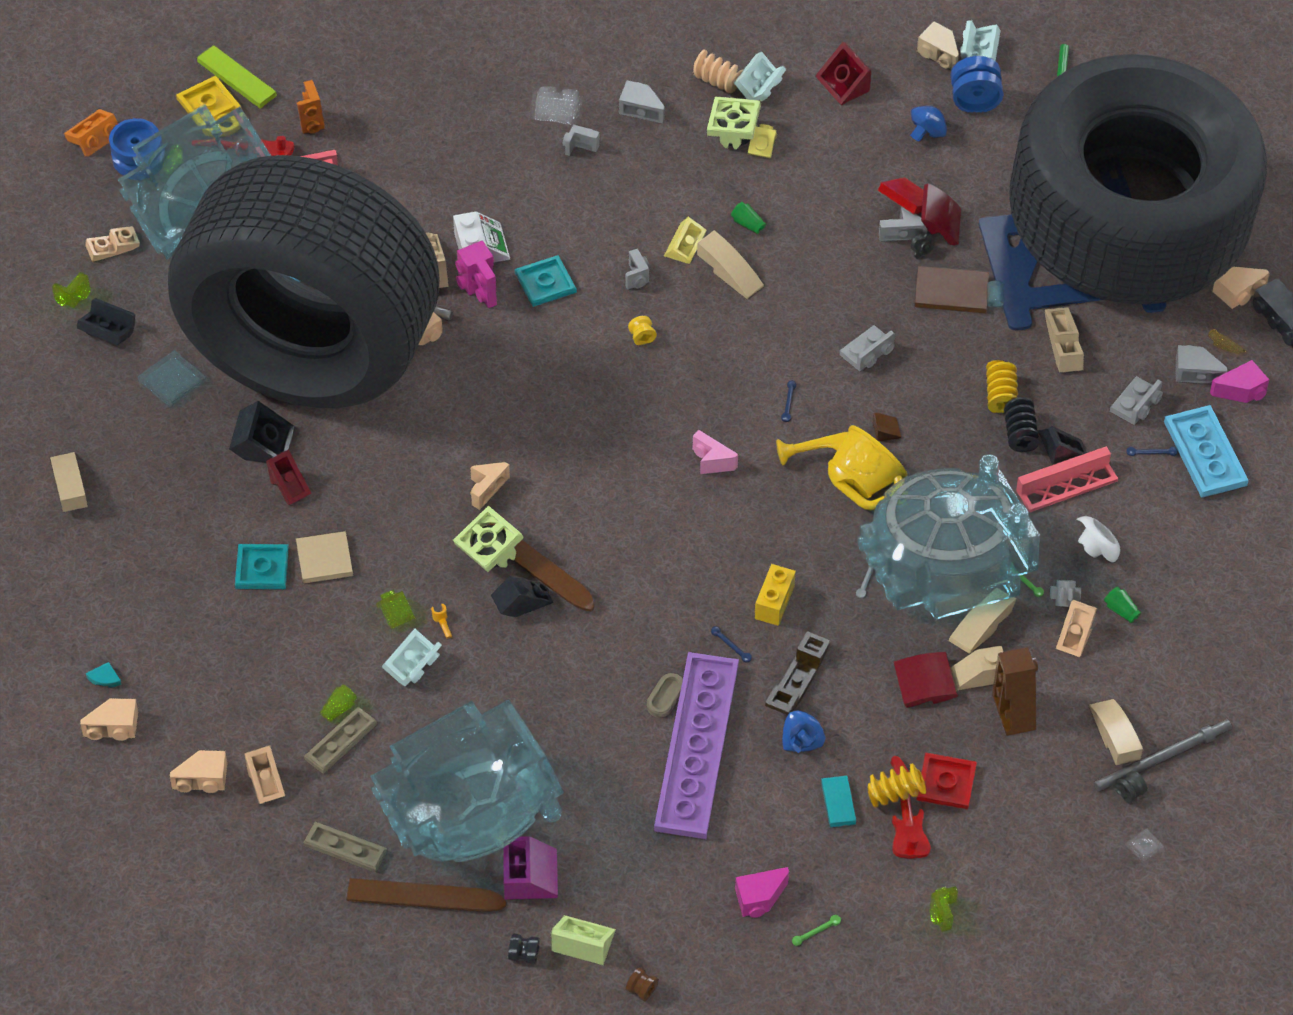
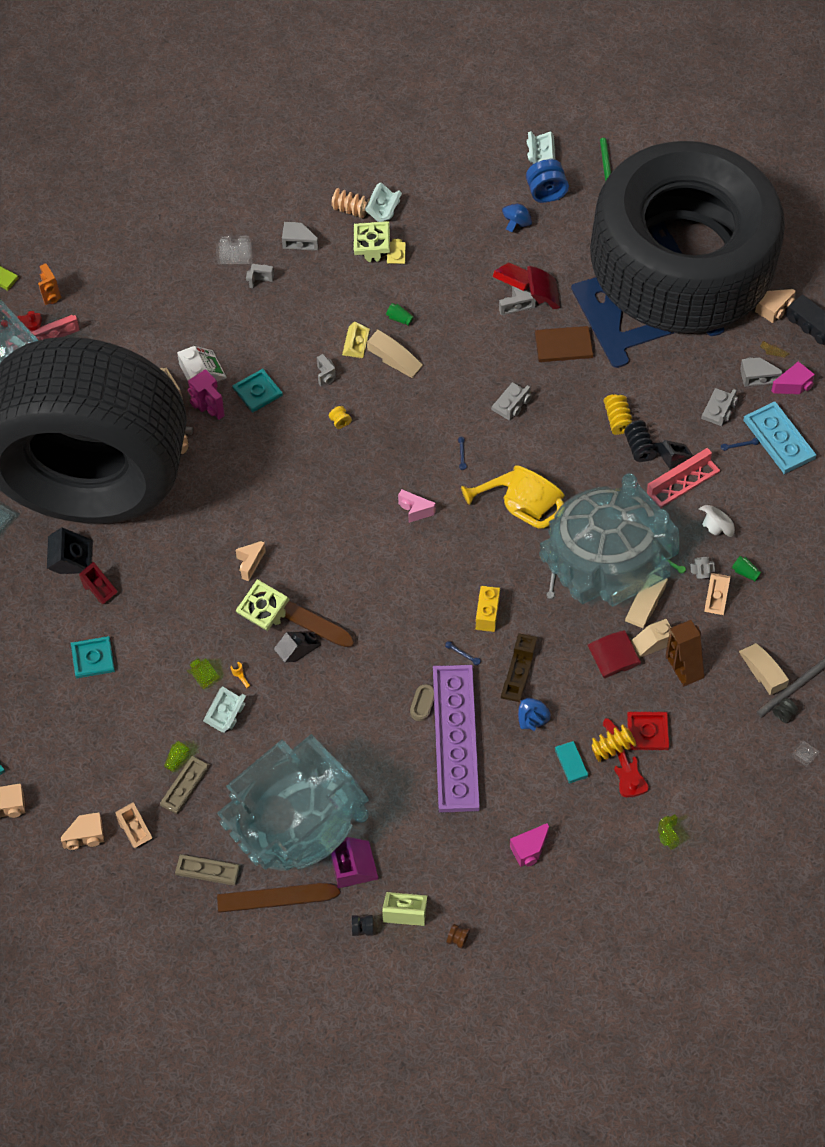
camera: 10 degrees left, 5 degrees up
tan tile [296,531,353,583] -> none
bright green hinge [792,915,841,946] -> none
dark red slope [815,42,871,105] -> none
reddish brown slope [872,413,901,441] -> none
pearl dark grey plate [911,233,933,259] -> none
tan slope [917,21,959,70] -> none
clear light blue hinge [987,281,1004,307] -> none
tan slope [1045,307,1084,372] -> none

